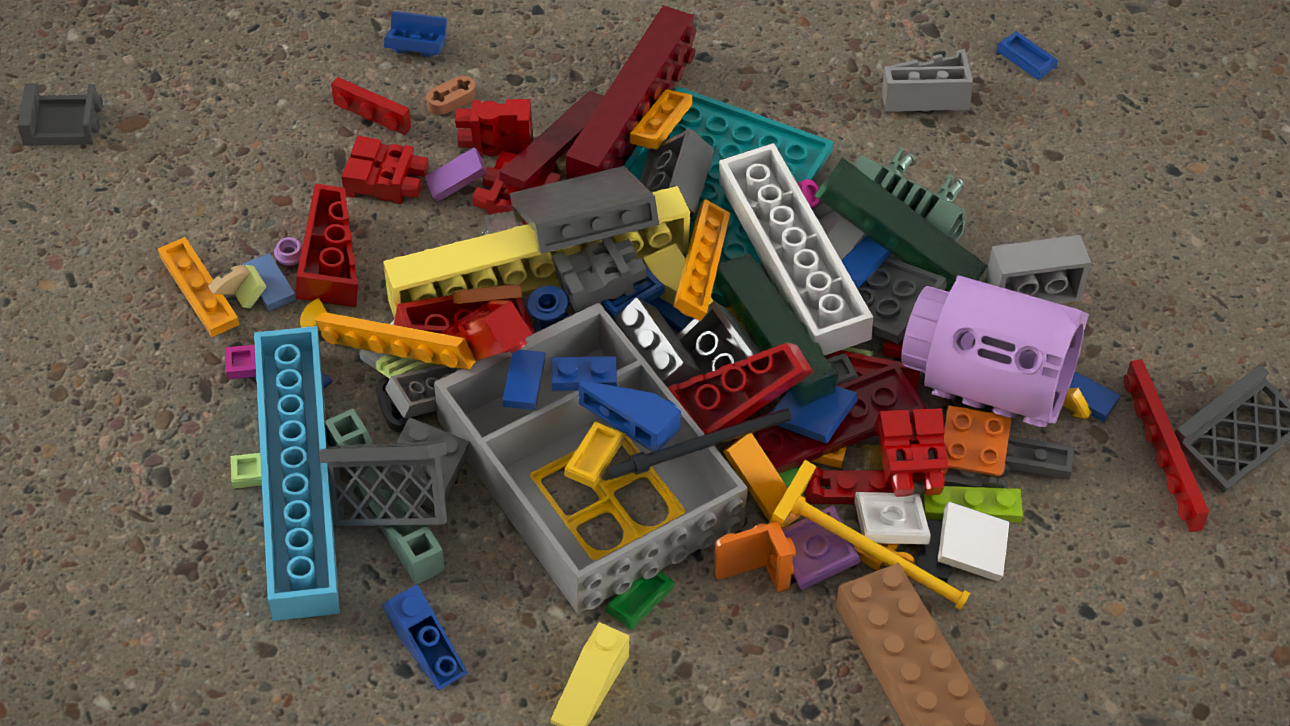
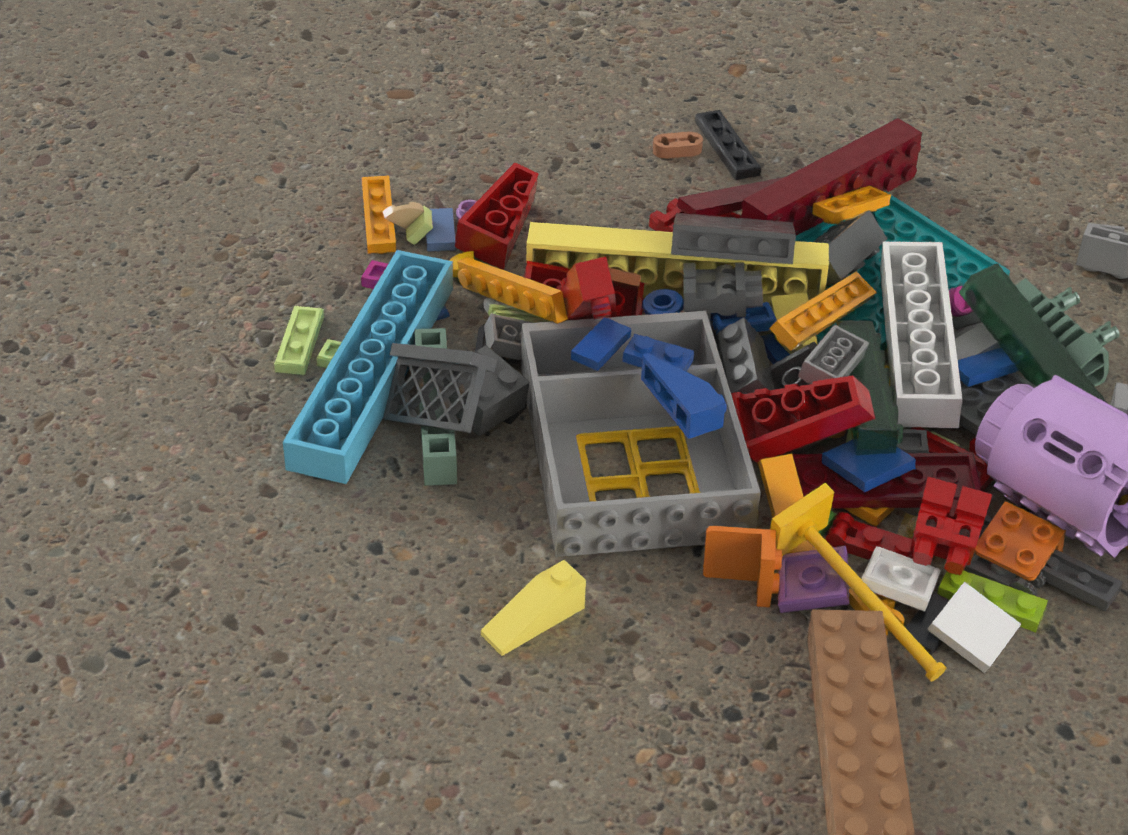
camera: 25 degrees right, 10 degrees down
dark grey panel [18,84,103,146] -> none
red plate [331,77,411,135] -> none
red hips [341,135,429,204] -> none
blue slope [381,584,468,690] -> none
blue bracket [384,11,447,57] -> none
medium lavender tile [425,147,487,202] -> none
red hips [455,99,534,157] -> none
yellow tile [564,421,624,488] -> none
black bar [606,408,792,480] -> none
green tile [606,571,675,630] -> none
none -> yellowish green tile [274,306,324,375]
none -> black tile [695,110,761,180]
none -> light grey piece [798,325,869,384]

